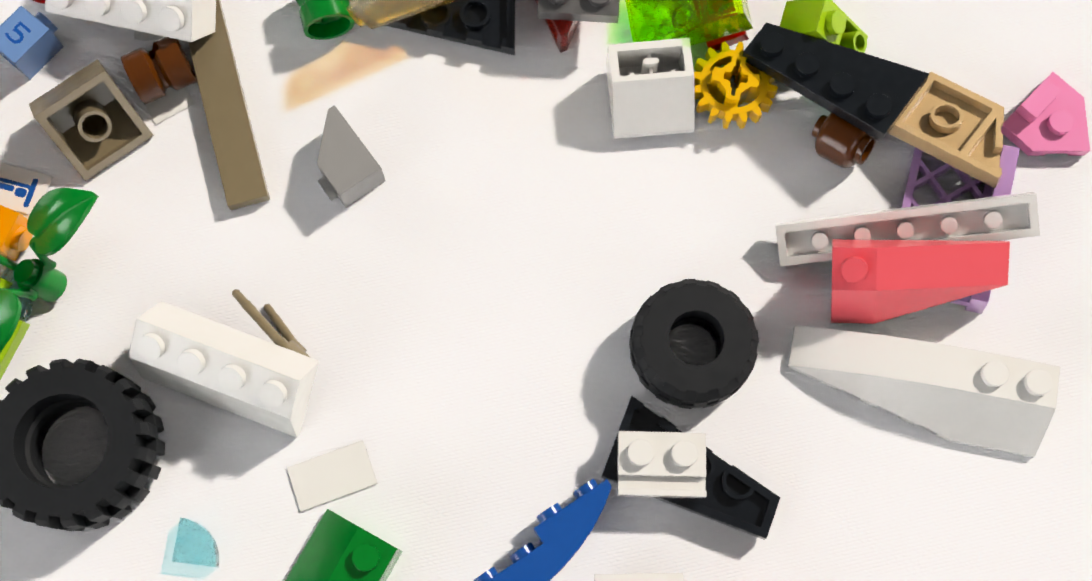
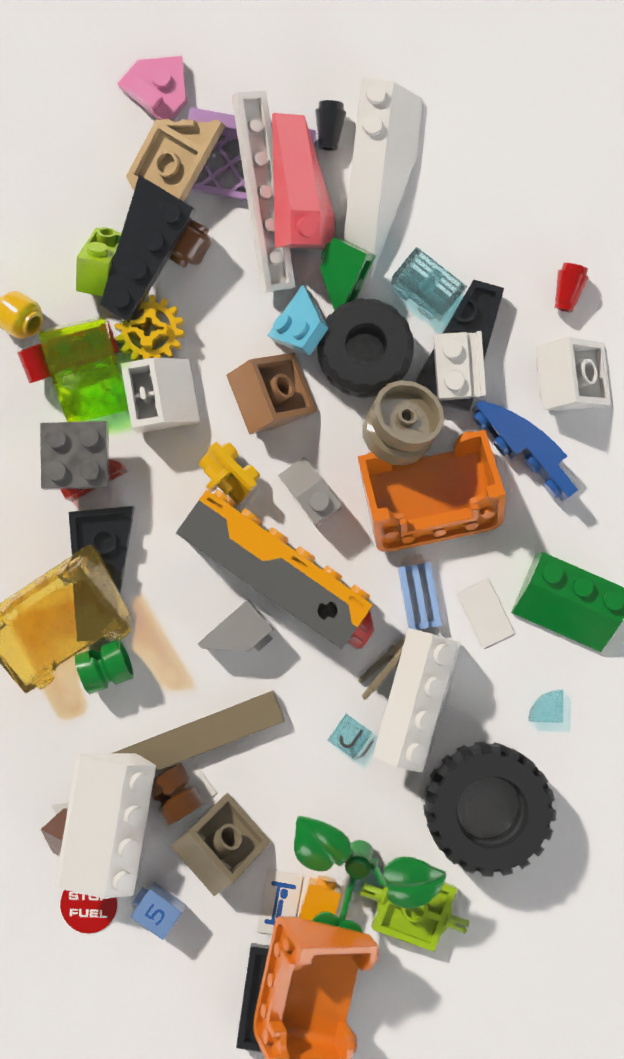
camera: 90 degrees left, 10 degrees up
none -> piece [176,489,375,649]
none -> yellow hips [198,441,260,505]
none -> medium nougat slope [226,353,317,434]
none -> medium azure wing [268,285,328,355]
none -> light grey slope [278,457,342,528]
none -> black cone [315,100,347,151]
none -> green slope [320,238,376,311]
none -> clear light blue tile [327,713,373,759]
none -> orange windscreen [358,430,506,552]
none -> dark tan wheel [362,380,444,466]
none -> clear light blue brick [391,247,467,322]
none -> light blue tile [398,562,442,630]

